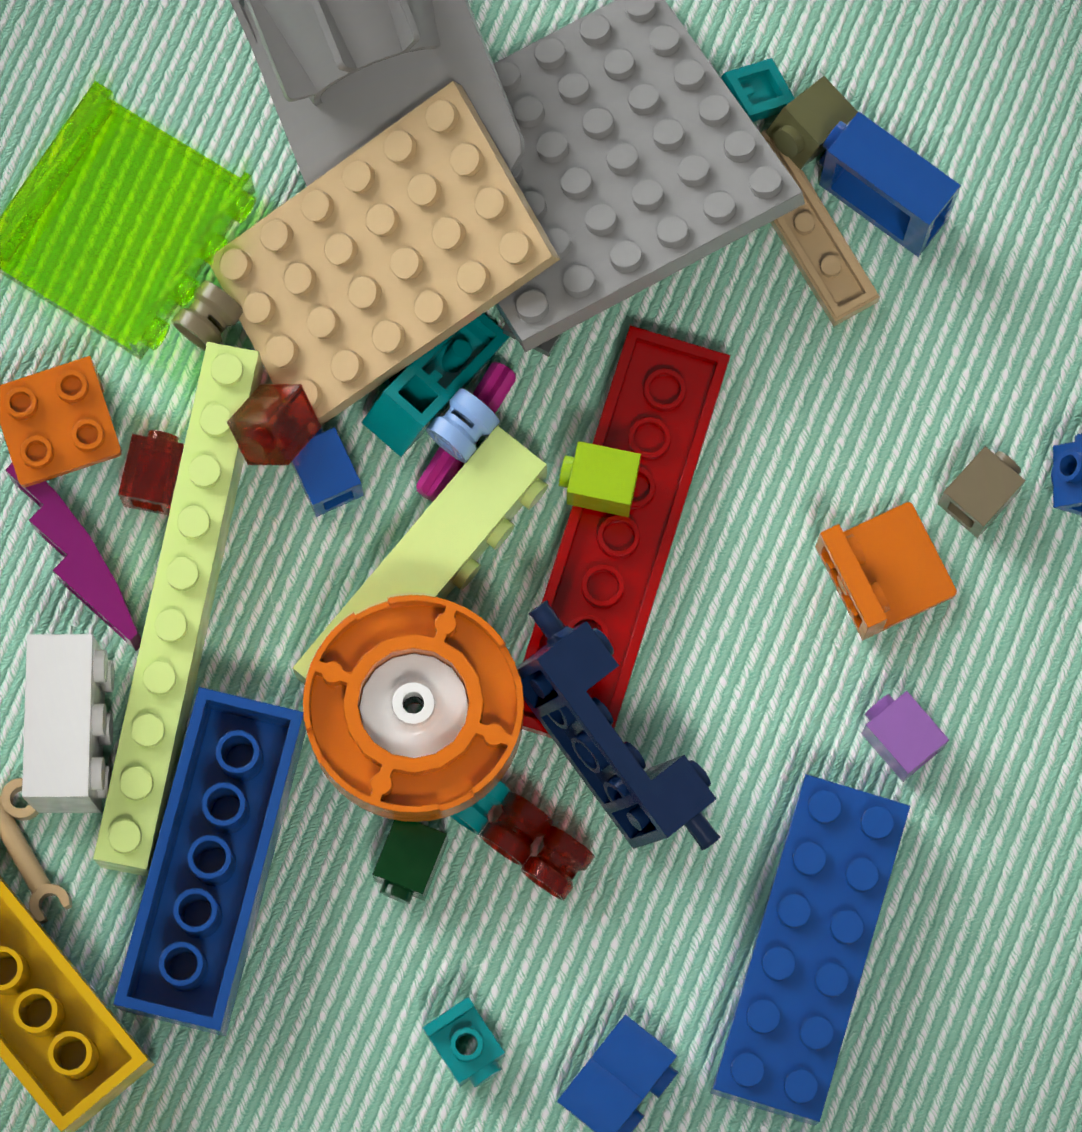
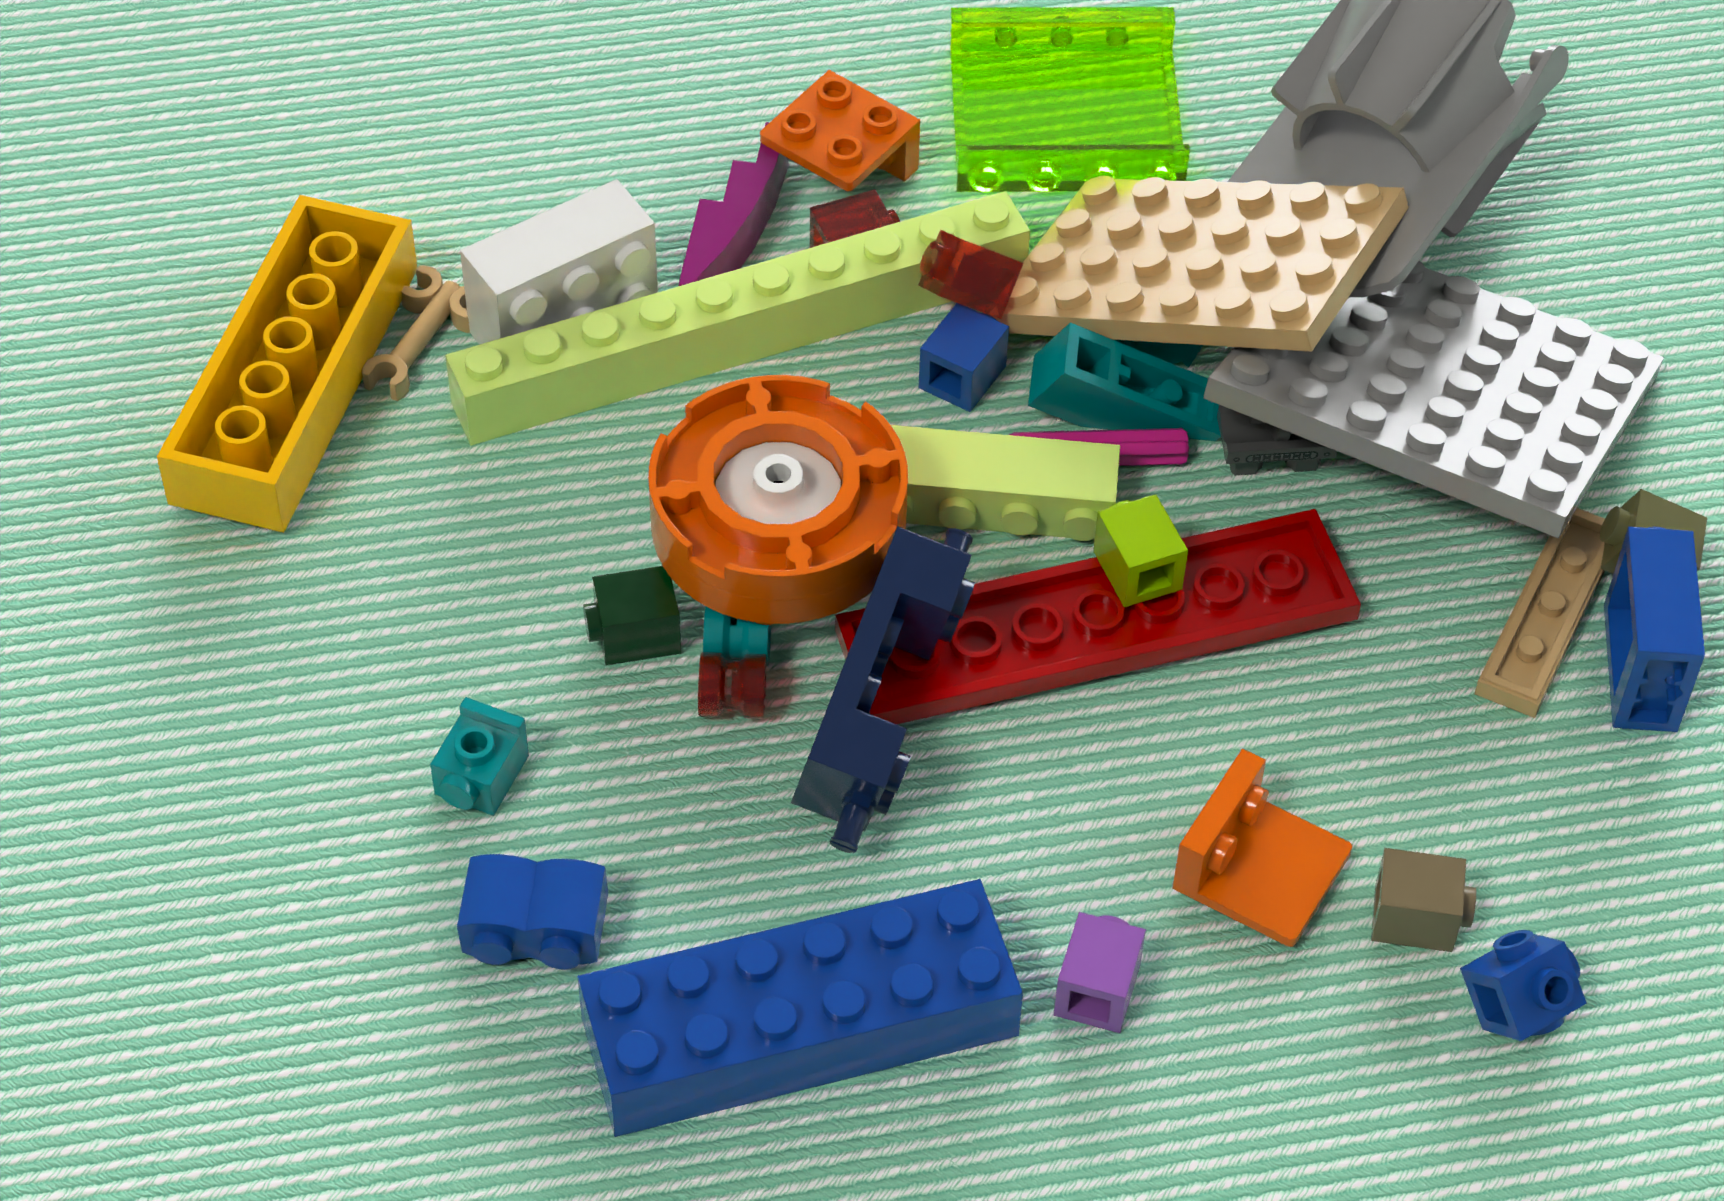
camera: 55 degrees right, 25 degrees down
blue brick [113,687,306,1036] -> none
dark tan wheel [171,280,243,351] -> none
light blue wheel [426,388,500,463] -> none
clear red wheel [520,826,595,901] -> none
teal bracket [721,58,795,122] -> none

